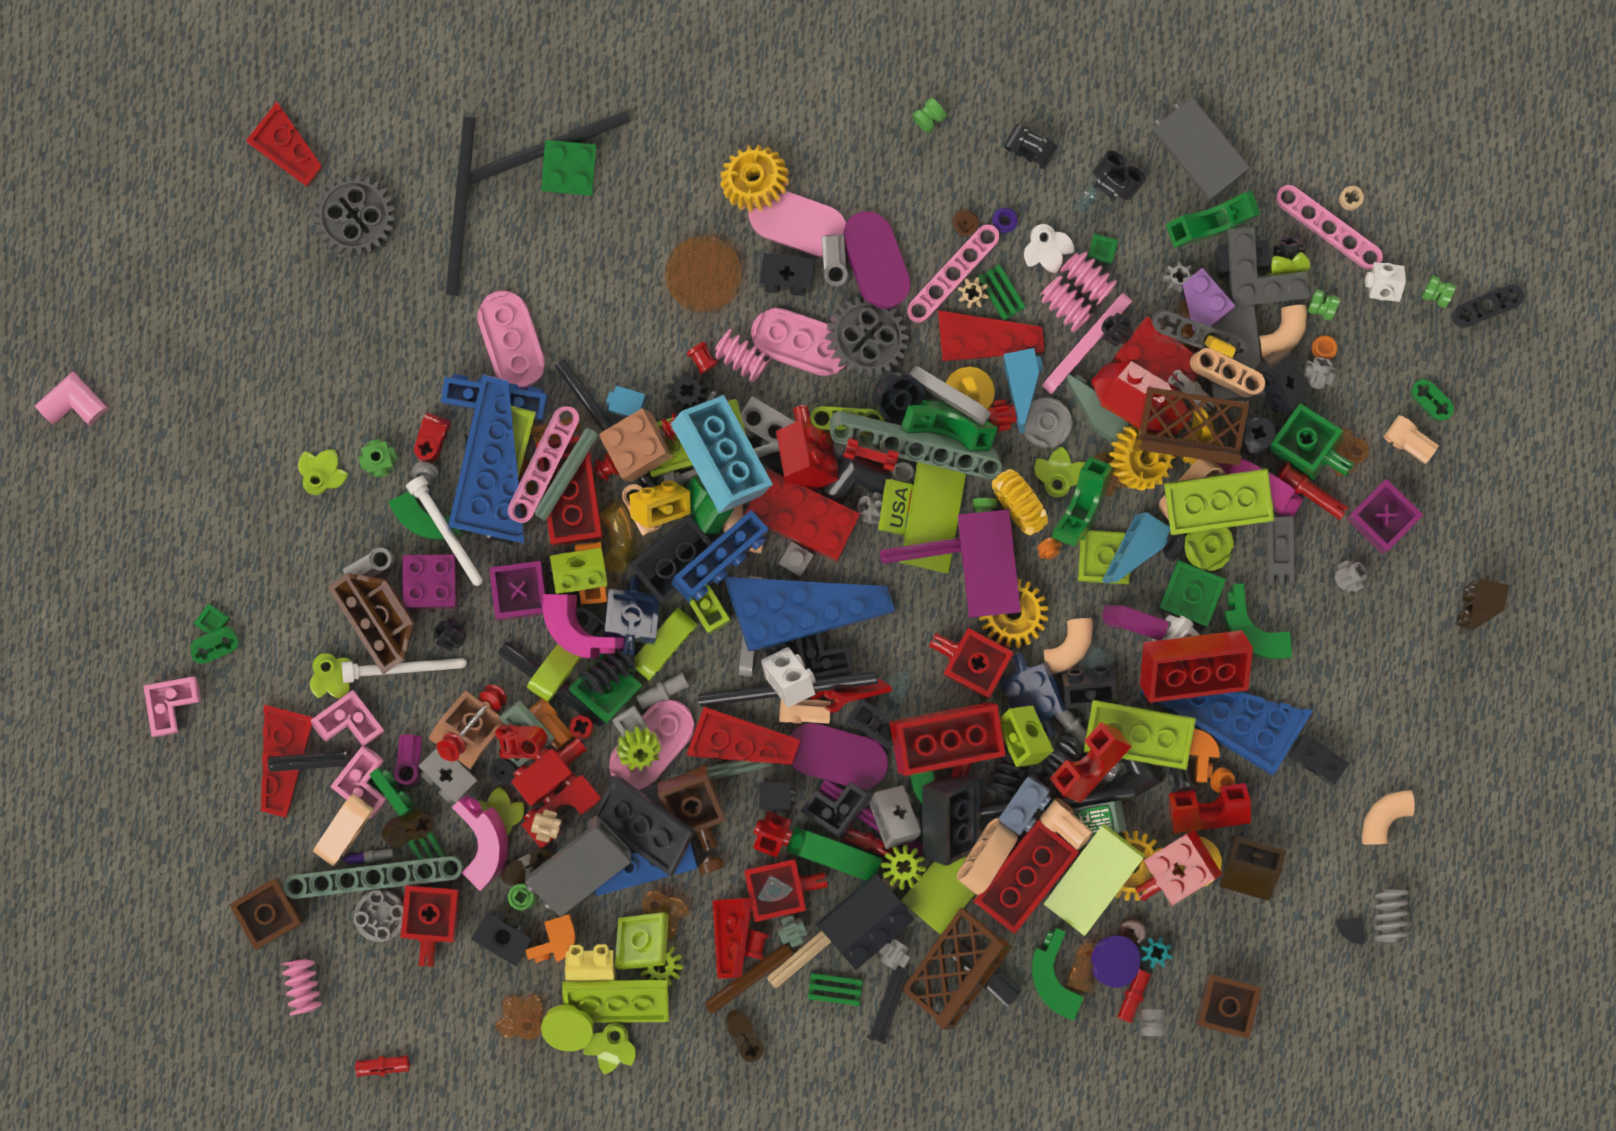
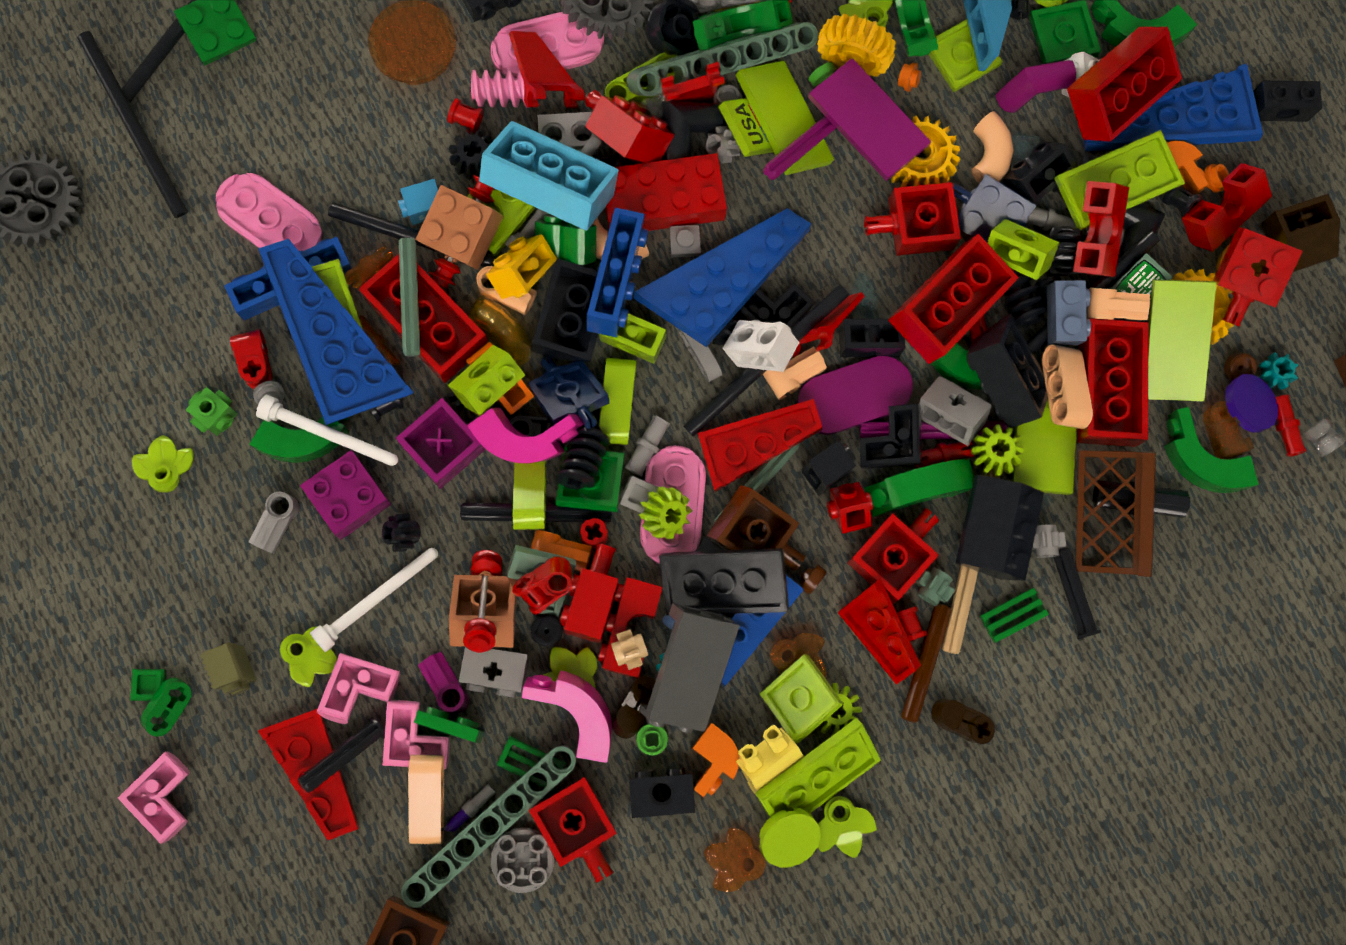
camera: 45 degrees left, 5 degrees down
reddish brown wedge [327,573,415,674] -> none
dark brown piece [381,809,434,848] -> none
bright pink beam [508,406,579,523] -> none
clear light blue tile [757,875,793,902] -> none
none -> olive brick [200,642,257,696]
none -> red flag [509,31,585,108]

